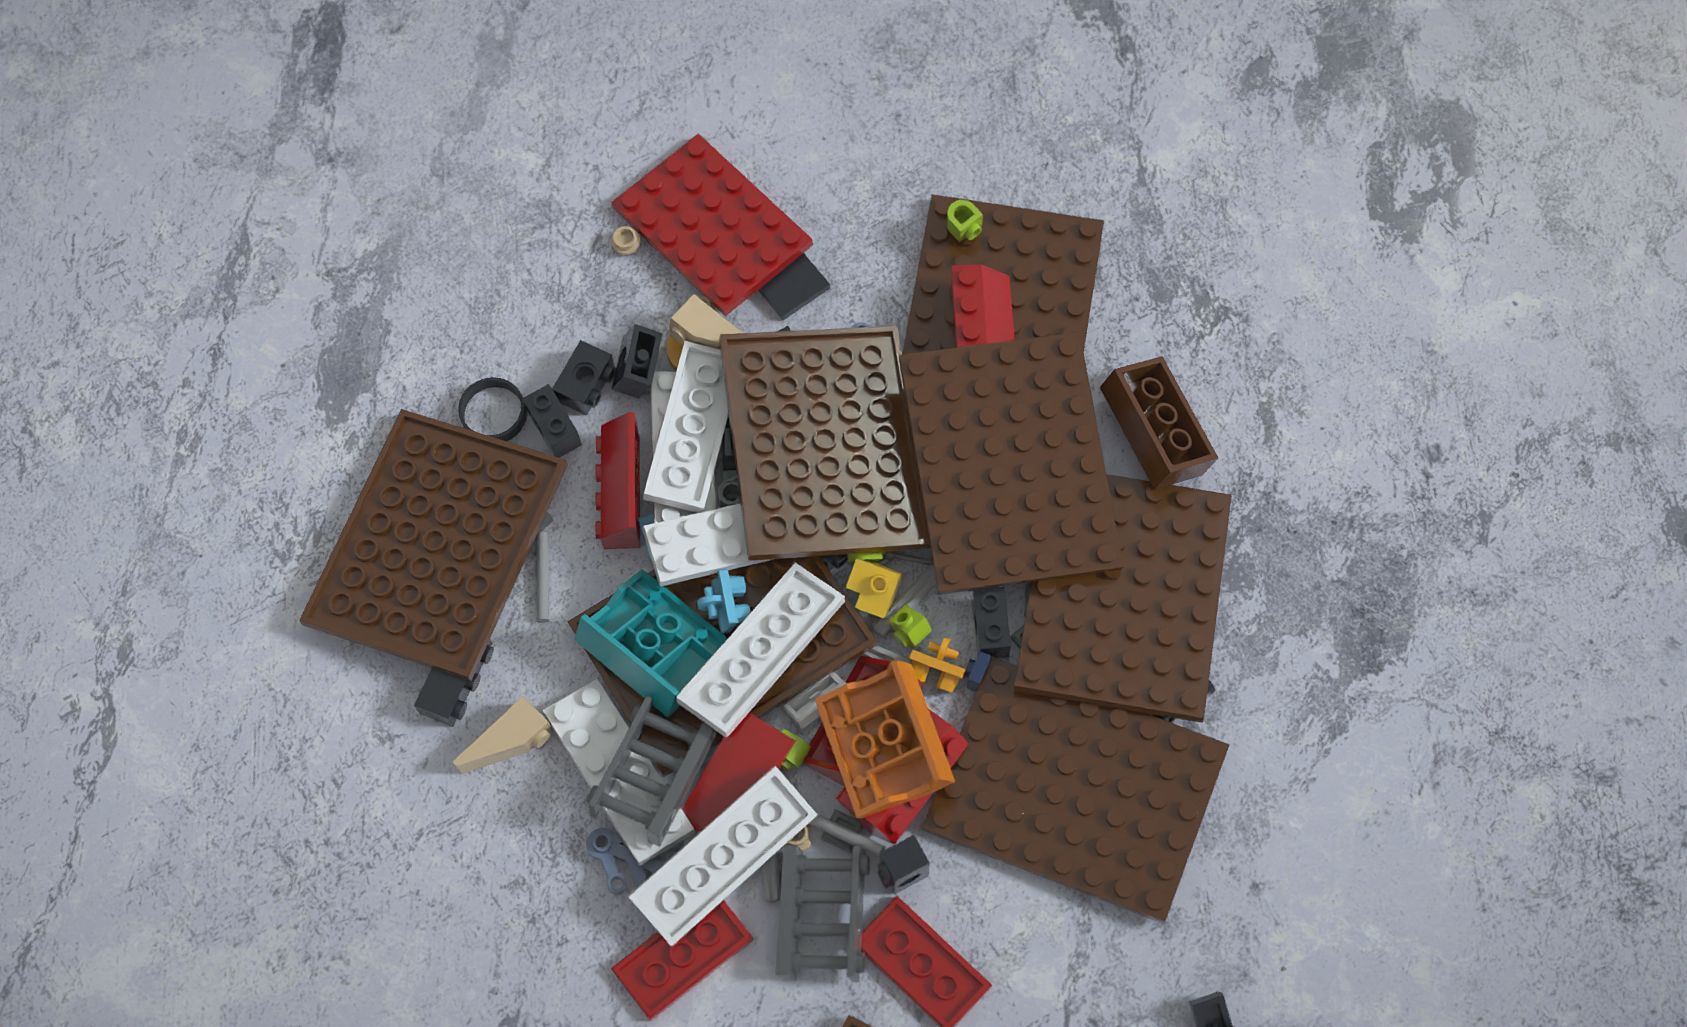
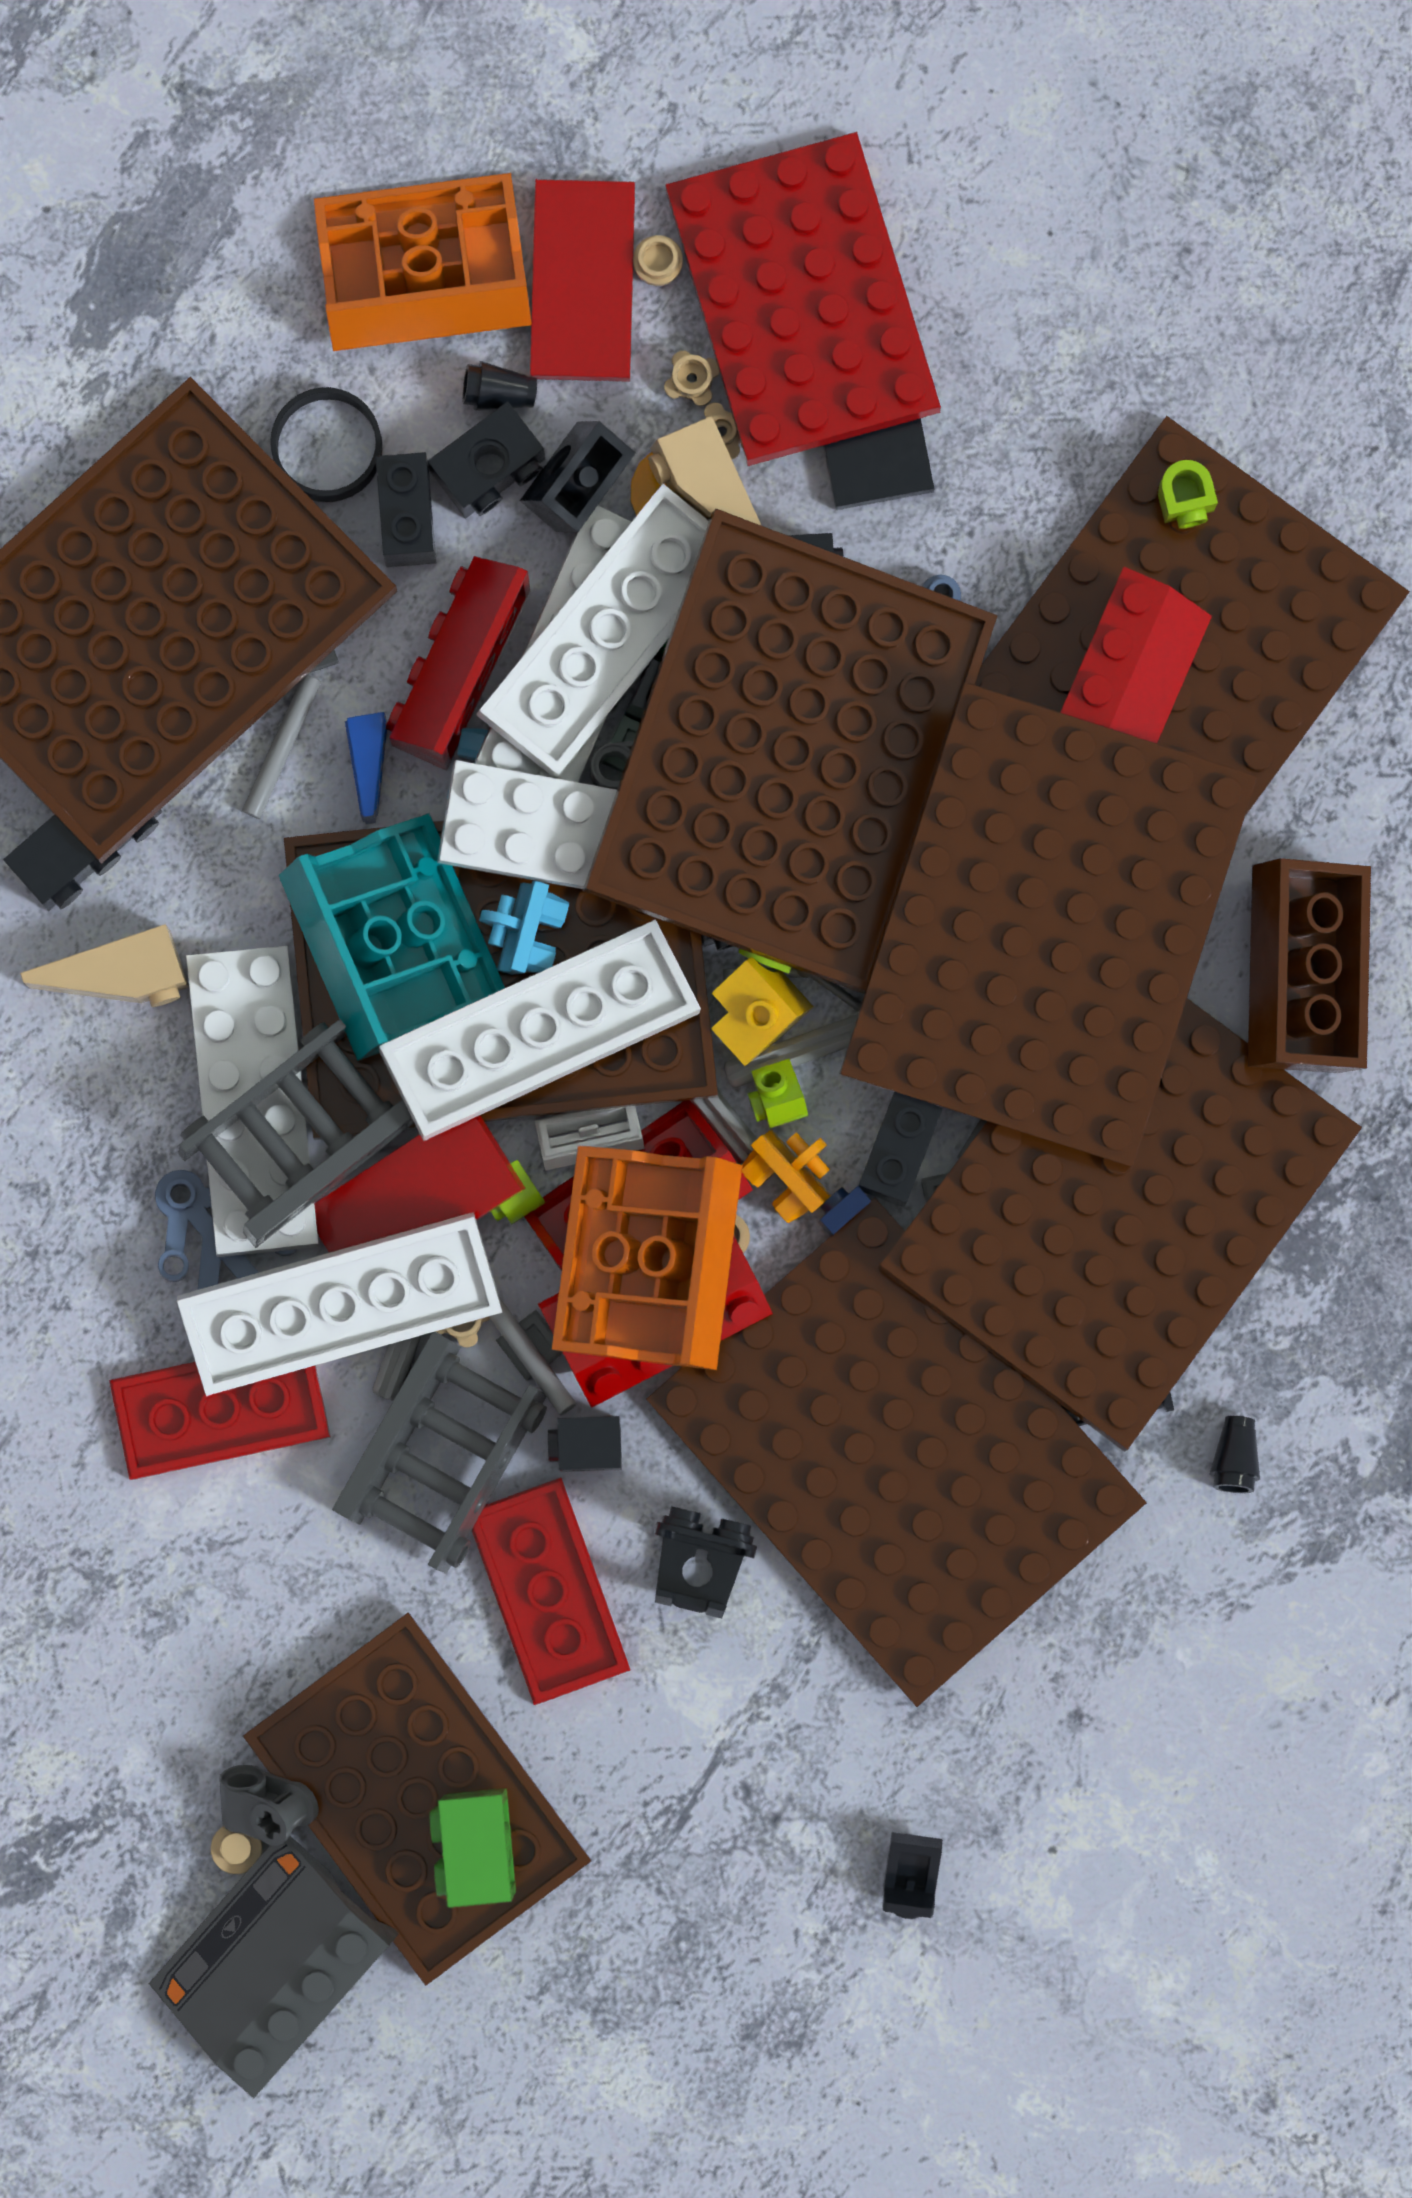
camera: 20 degrees right, 15 degrees up
none -> orange piece [314,173,532,351]
none -> blue slope [345,712,387,824]
none -> black cone [462,361,537,411]
none -> red tile [530,179,635,382]
none -> black piece [654,1506,757,1619]
none -> tan plate [664,350,720,406]
none -> black cone [1209,1416,1260,1493]

